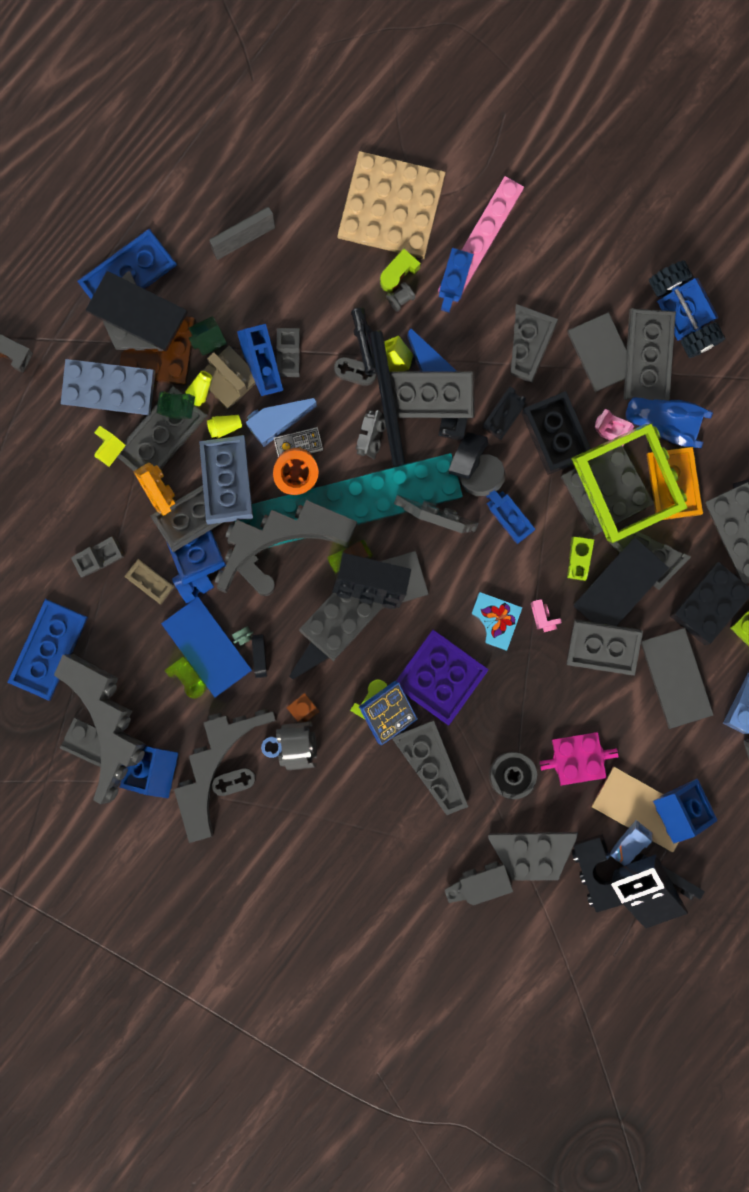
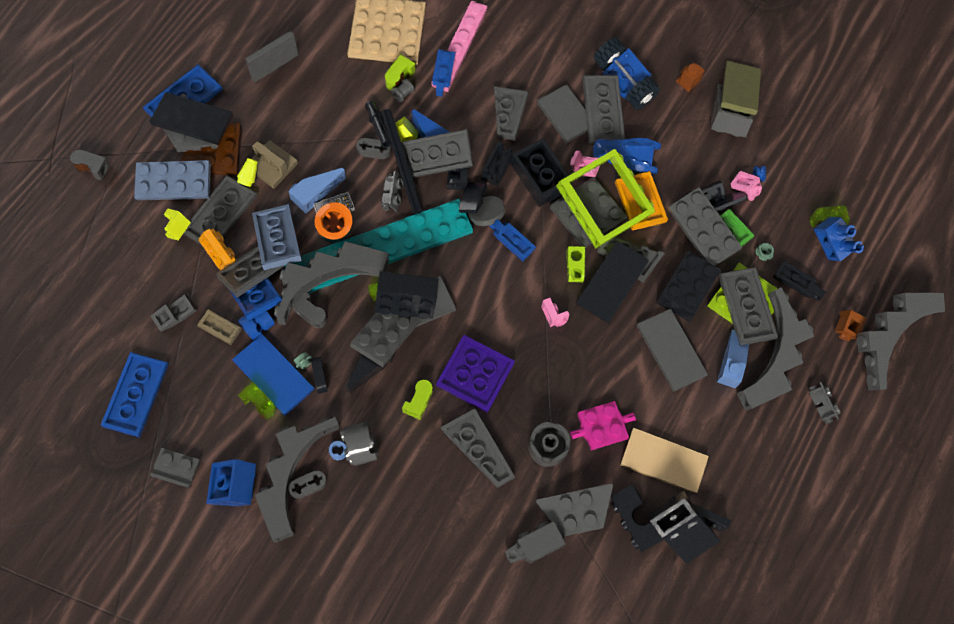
camera: 10 degrees left, 15 degrees down
dark grey arch [54,654,146,804] -> none
clear green bracket [157,391,195,419] -> none
clear green brick [189,316,227,356] -> none
neon yellow cone [207,415,242,438] -> none
blue slope [237,324,283,396] -> none
dark grey slope [276,328,300,377] -> none
dark orange brick [286,693,320,723] -> none
black tile [359,681,417,745] -> none
dark grey wing [394,495,479,533] -> none
medium azure tile [471,592,522,651] -> none
dark grey tile [566,619,643,676] -> none
medium blue leg [610,820,652,866] -> none
blue slope [653,779,718,844] -> none

